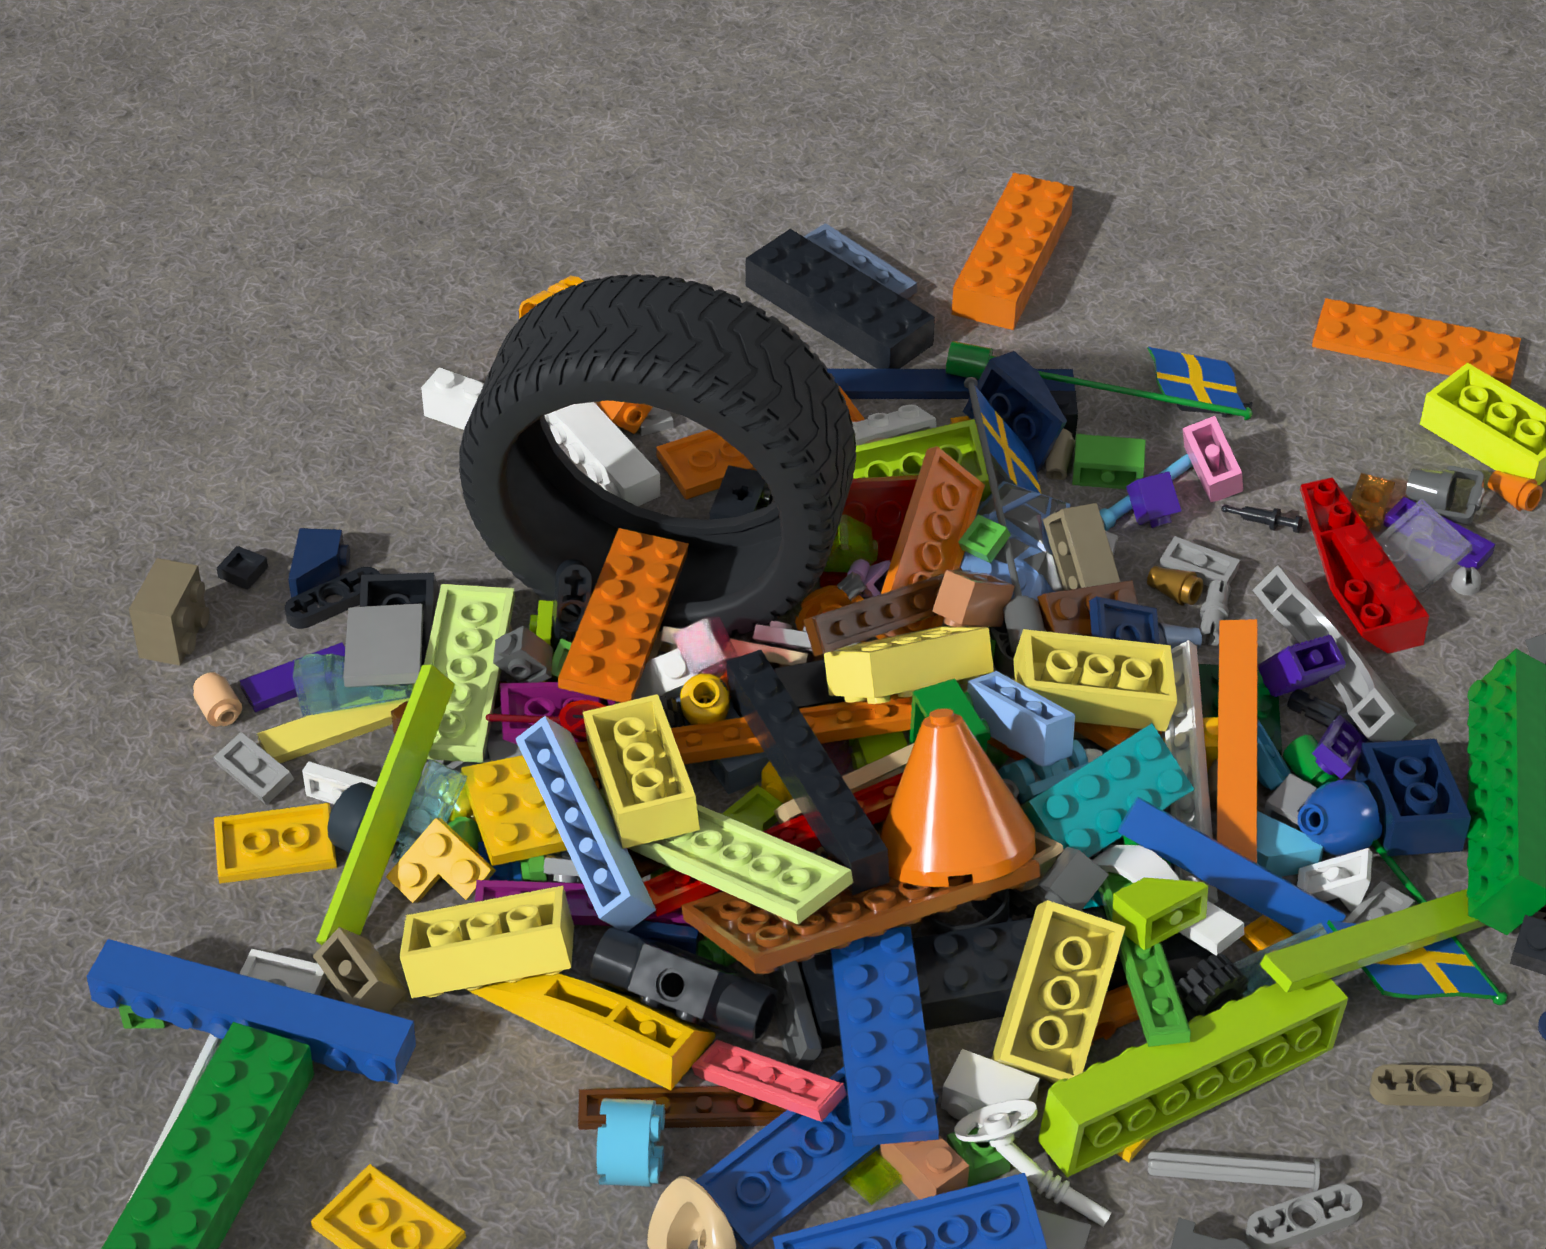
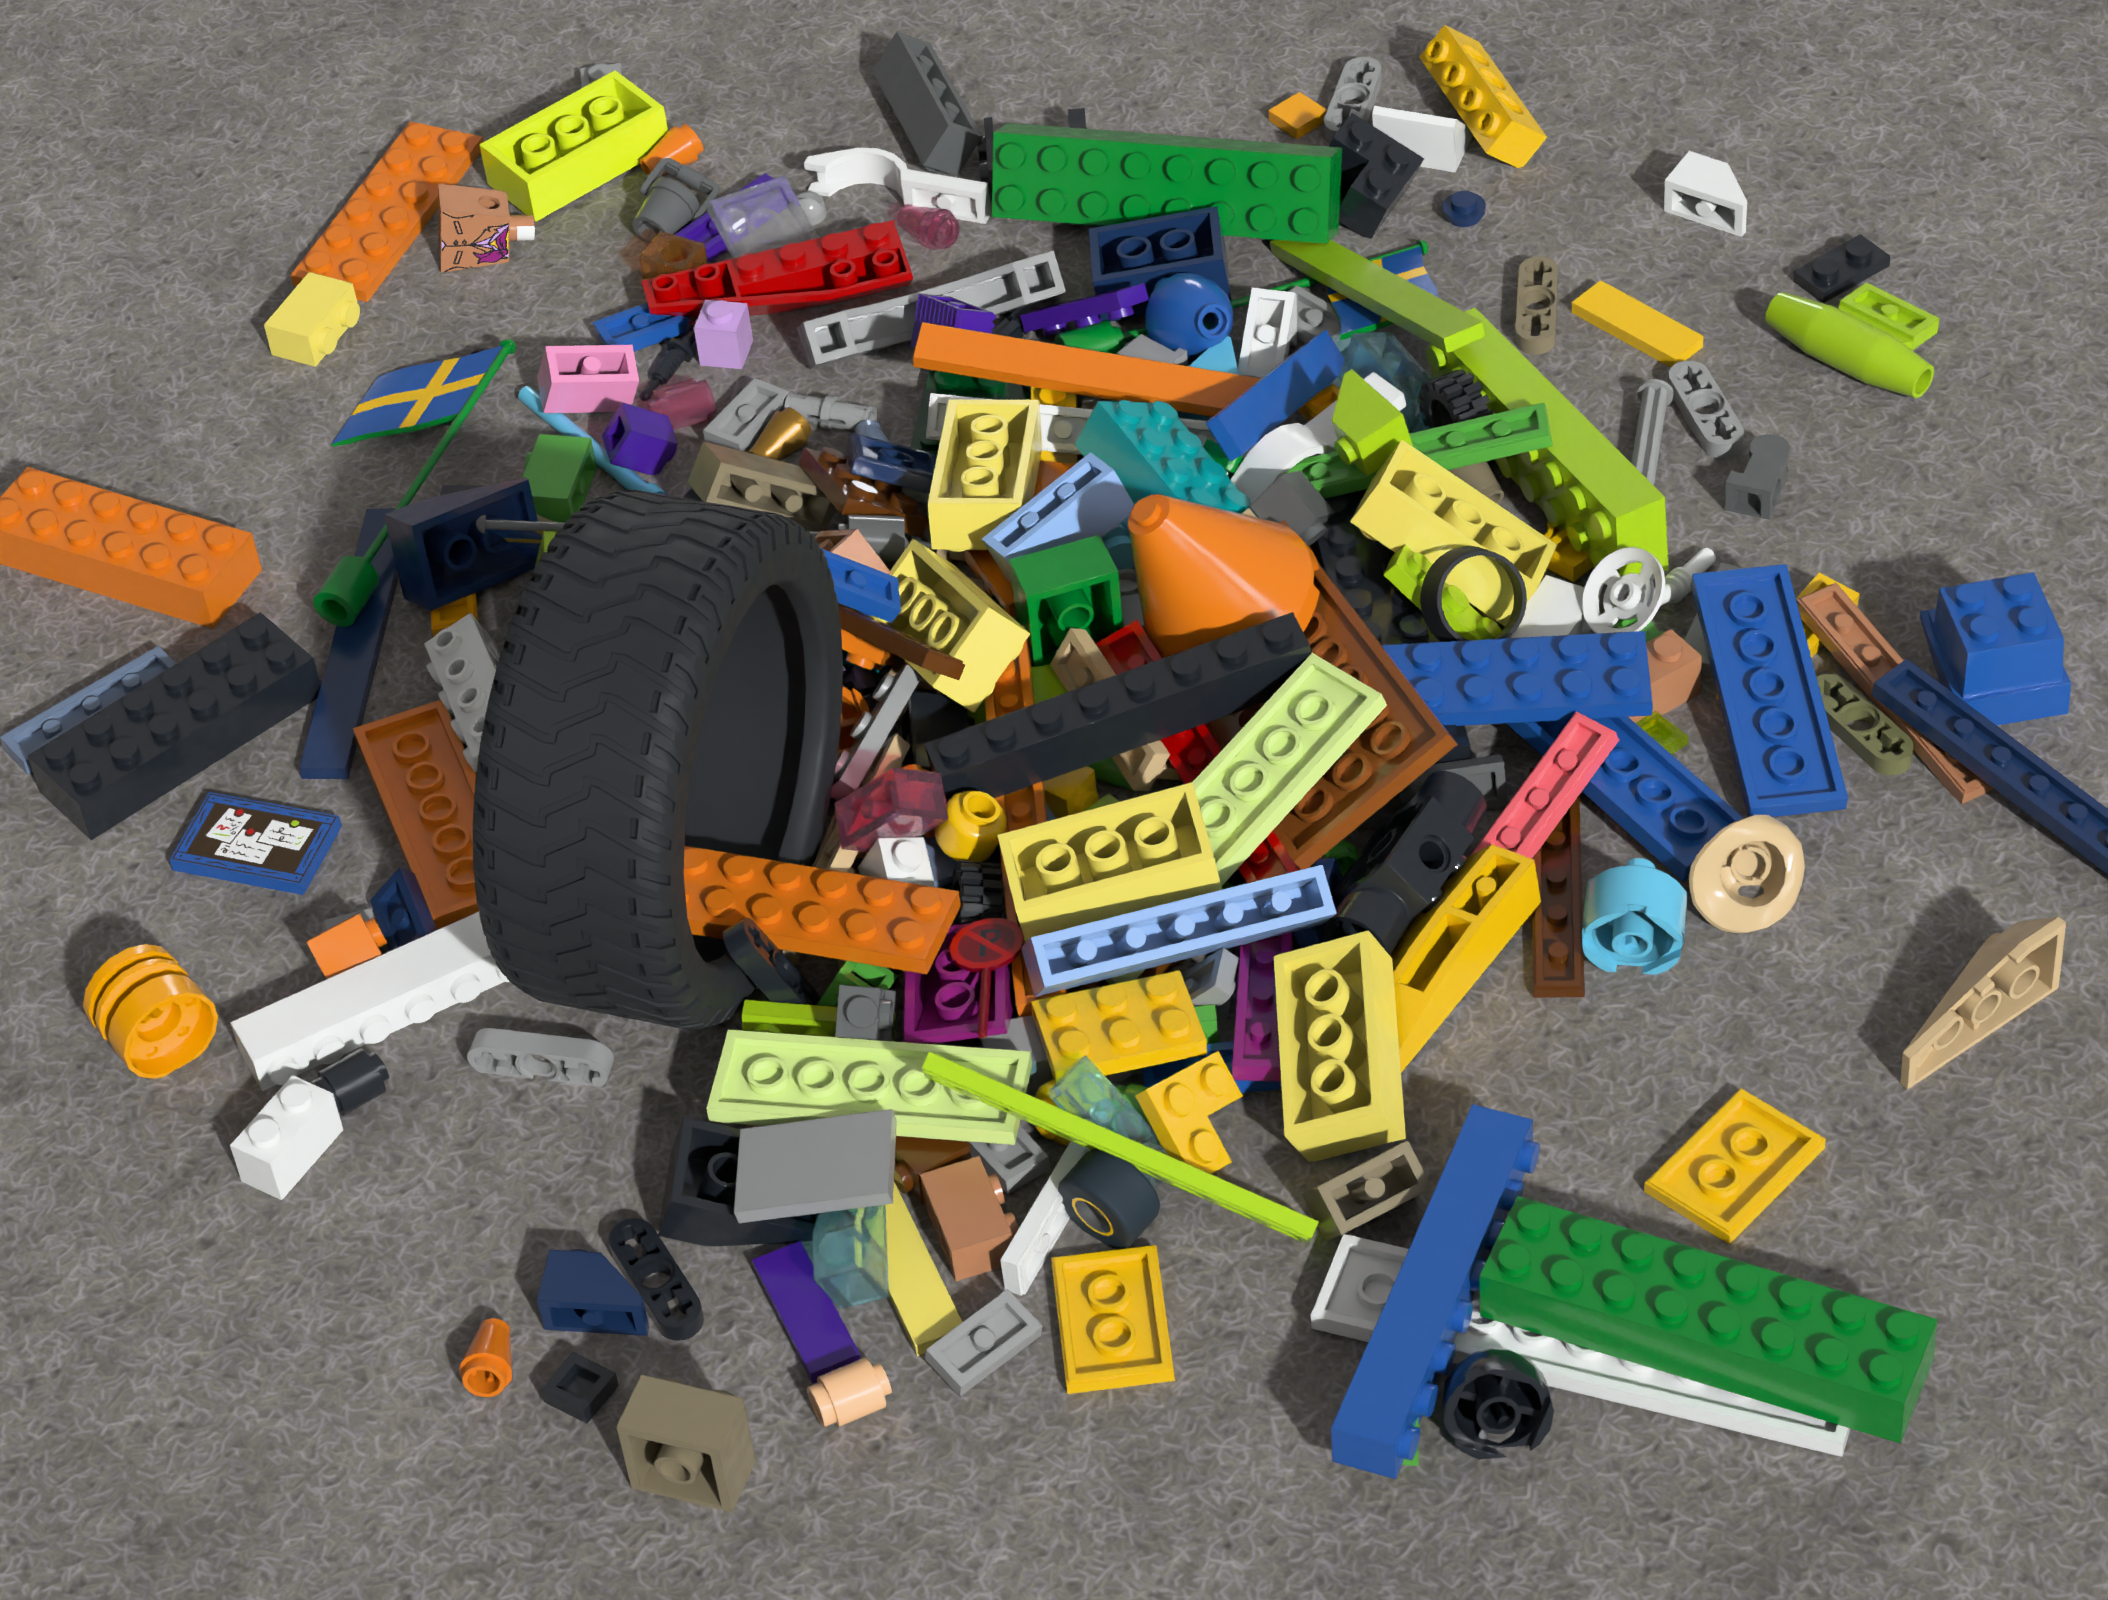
camera: 80 degrees left, 0 degrees up
none -> light yellow brick [264,272,360,367]
none -> dark blue plate [370,867,437,951]
none -> nougat torso [438,184,535,273]
none -> orange cone [459,1318,512,1397]
none -> blue plate [593,303,689,352]
none -> clear pink brick [647,378,716,431]
none -> lavender brick [694,300,753,369]
none -> white piece [804,148,991,224]
none -> blue plate [820,548,901,623]
none -> clear pink cone [897,204,960,250]
none -> nougat brick [920,1156,1019,1281]
none -> lime plate [1384,545,1502,640]
none -> black tyre [1420,546,1527,642]
none -> black cylinder [1441,1348,1554,1460]
none -> yellow tile [1572,280,1703,367]

